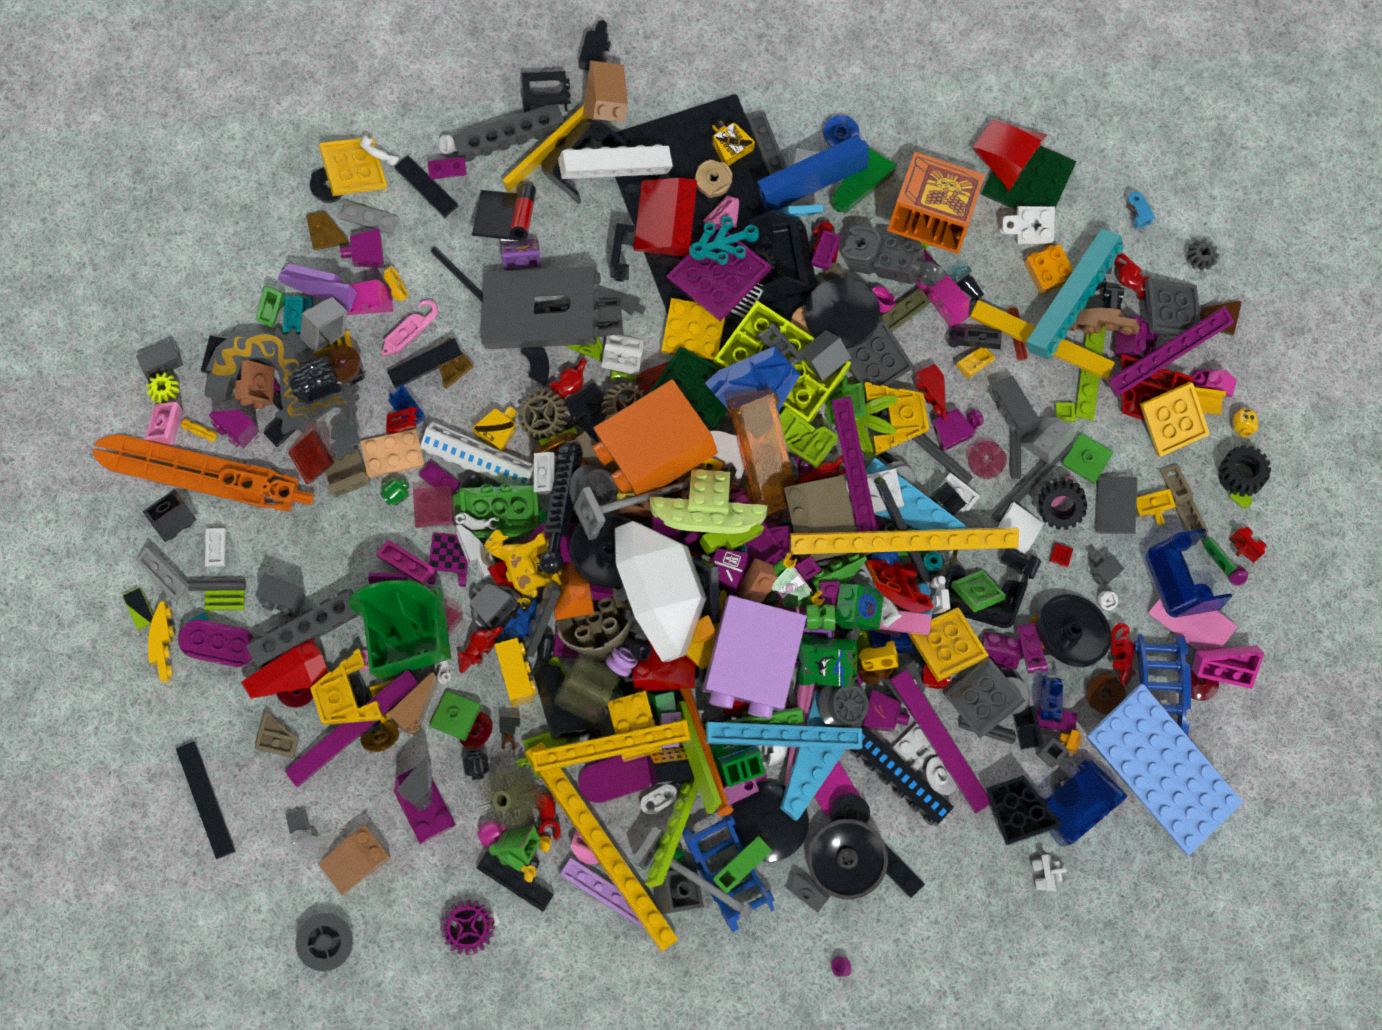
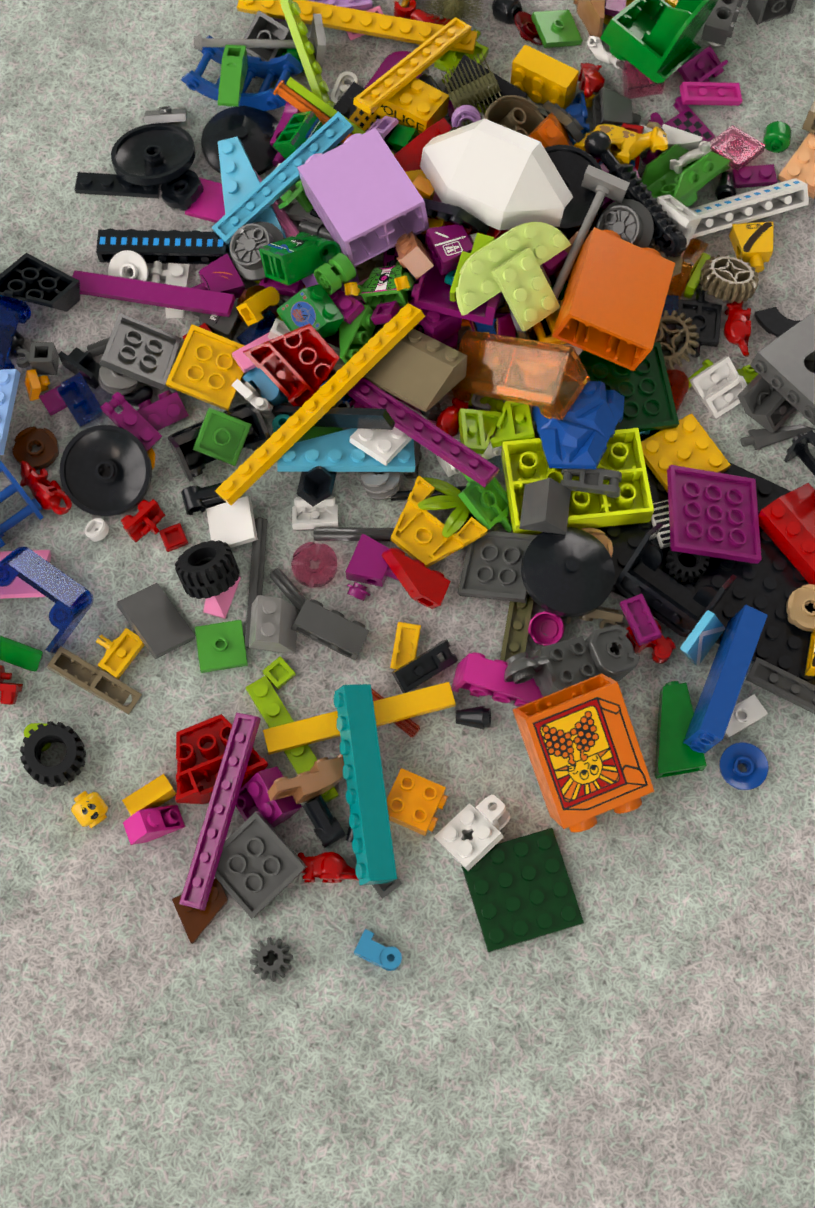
camera: 145 degrees right, 5 degrees down
pearl dark grey piece [500,717,521,750] -> none
teal plant [689,216,759,265] -> none
bright pink slope [703,196,739,227] -> none
magenta tile [831,956,851,977] -> none
clear light blue tile [949,266,972,282] -> none
red wedge [972,120,1048,191] -> none
dark grey brick [1088,551,1125,587] -> none
yellow plate [1140,382,1210,457] -> none
none -> red hips [121,499,166,542]

